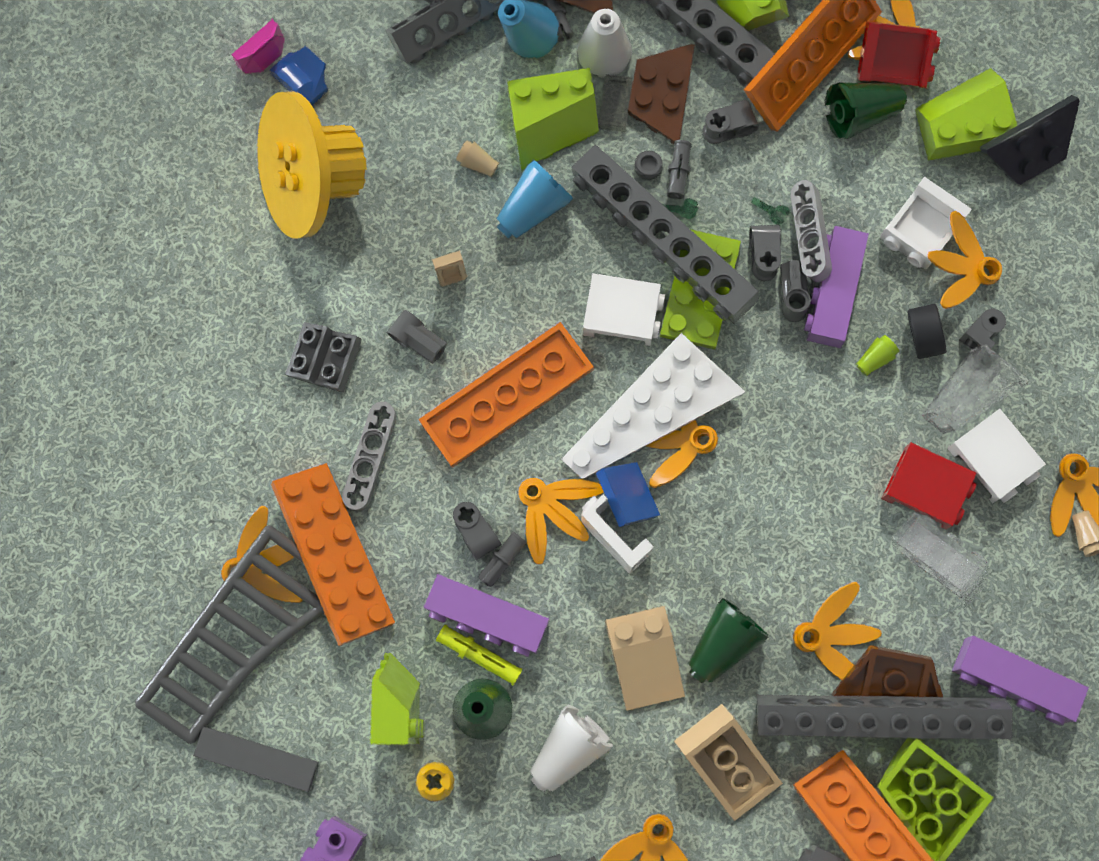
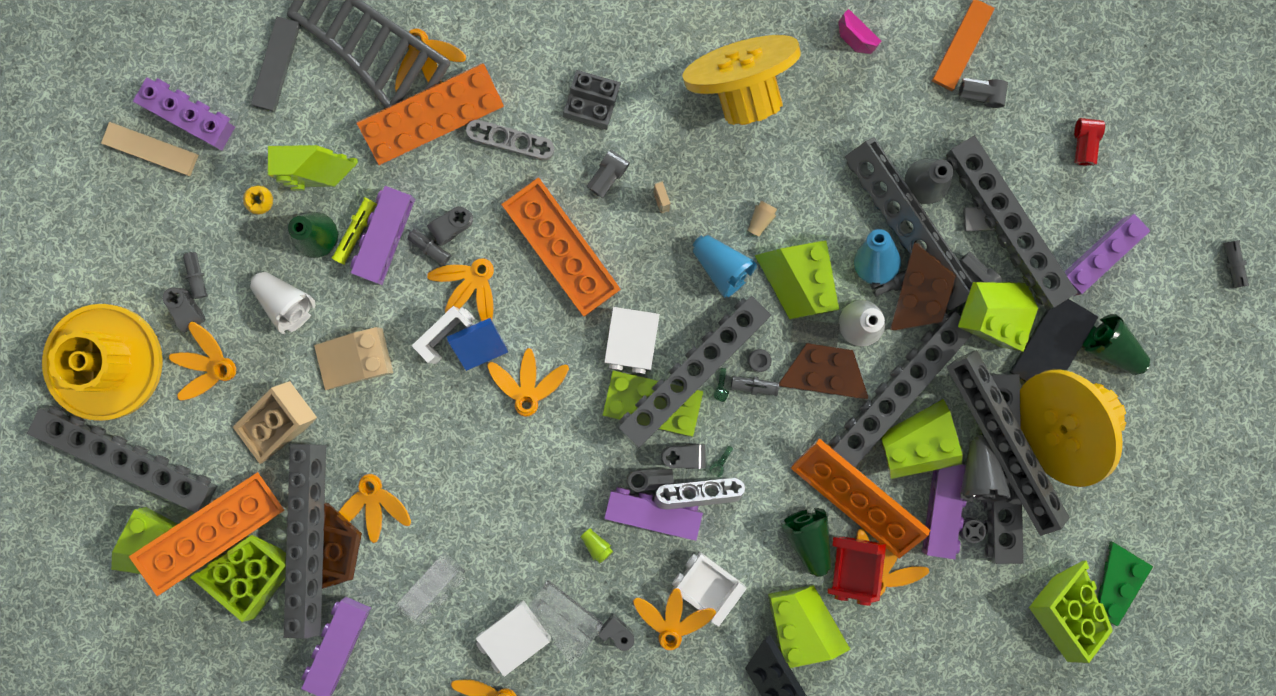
camera: 80 degrees right, 10 degrees up
blue slope [269,46,328,106] -> none
white wing [561,333,745,480] -> none
dark green cone [688,598,769,683] -> none
dark grey piece [702,100,759,144] -> none
red panel [881,442,977,530] -> none
black tyre [907,304,947,359] -> none

